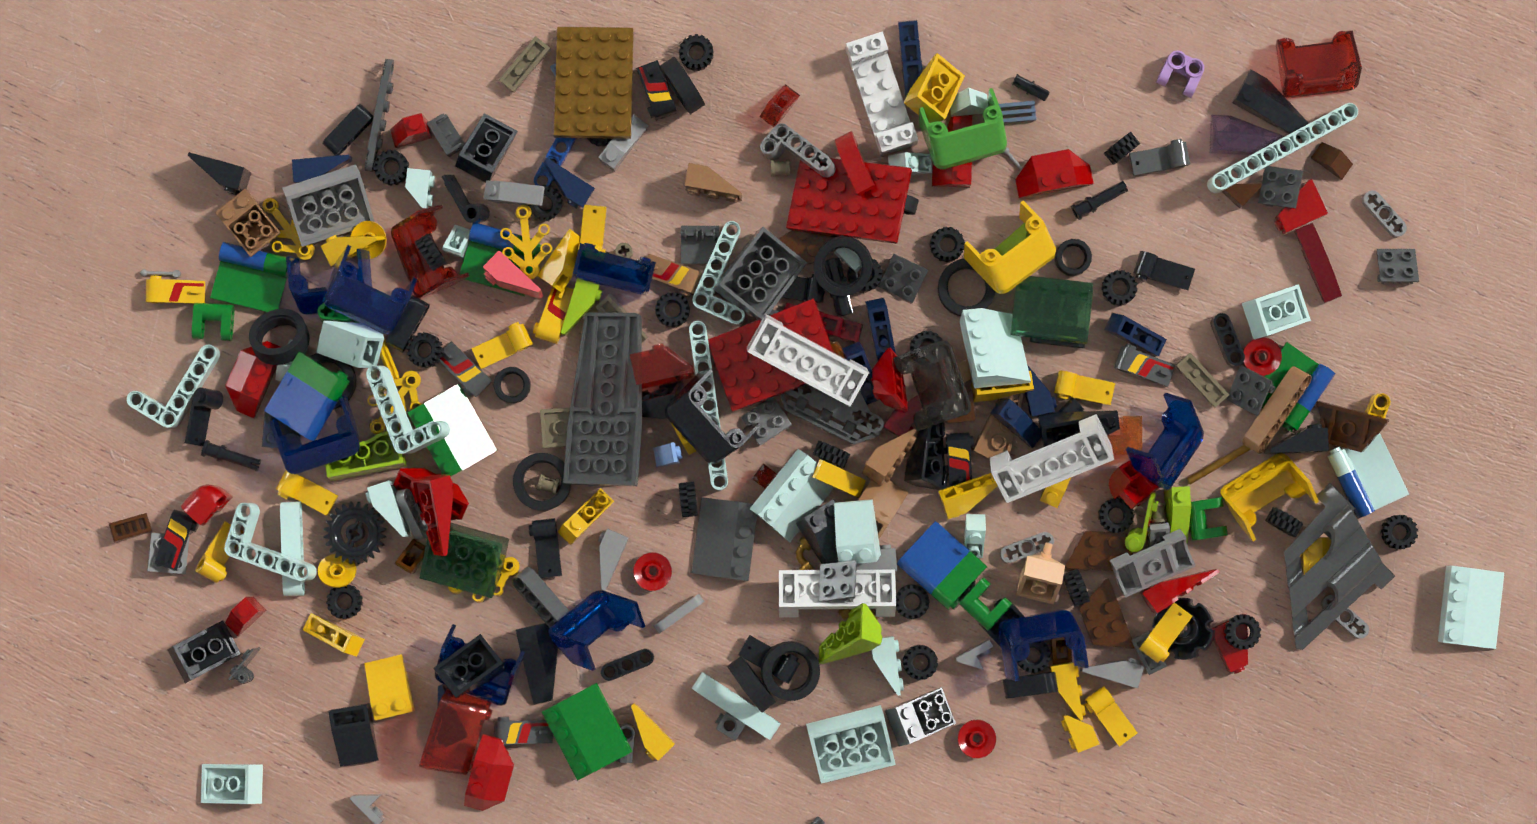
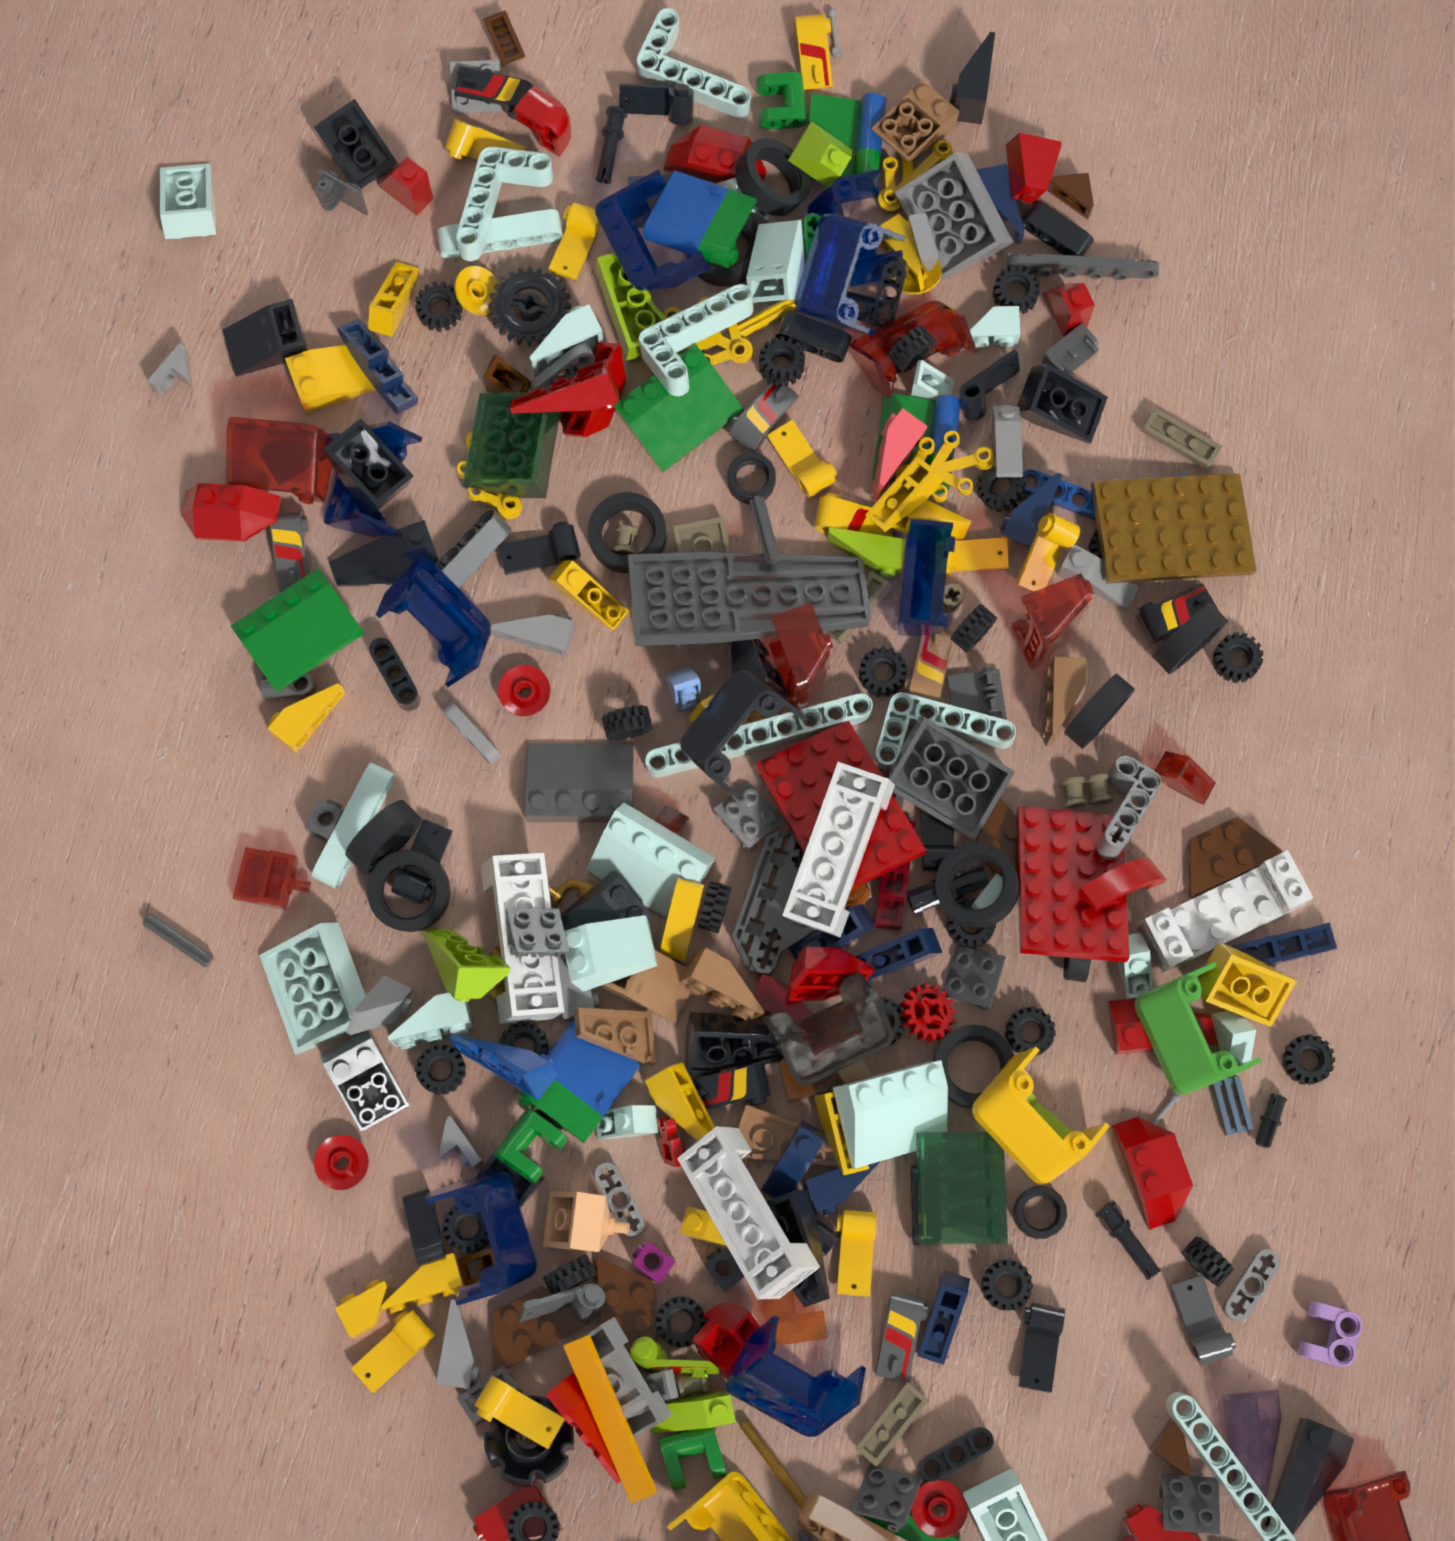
camera: 80 degrees right, 10 degrees down
none -> clear red plate [233,847,311,910]
none -> dark blue slope [338,319,418,414]
none -> light grey slope [346,976,413,1035]
none -> blue wedge [449,1034,558,1101]
none -> dark grey door [517,1283,605,1323]
none -> light orange tile [563,1334,657,1503]
none -> medium nougat wing [574,1007,656,1067]
none -> magenta brick [632,1241,676,1284]
none -> red plate [657,1116,686,1167]
none -> black brick [704,1248,745,1292]
none -> dark grey axle [750,495,780,565]
none -> lime slope [788,121,853,189]
none -> black beam [823,256,908,327]
none -> yellow slope [866,456,943,532]
none -> red gear [899,983,956,1043]
none -> light grey slope [909,213,939,271]
none -> black tyre [951,604,997,653]
none -> red slope [1006,132,1062,203]
none -> clear red windscreen [1011,573,1094,670]
none -> yellow door [1016,513,1080,595]
none -> reddish brown slope [1047,173,1094,220]
none -> dark tan bush [1061,777,1088,808]
none -> black tyre [1064,673,1135,749]
none -> reddish brown wing [1189,817,1283,898]
none -> light grey beam [1223,1249,1280,1321]
none -> black tyre [1282,1034,1335,1085]

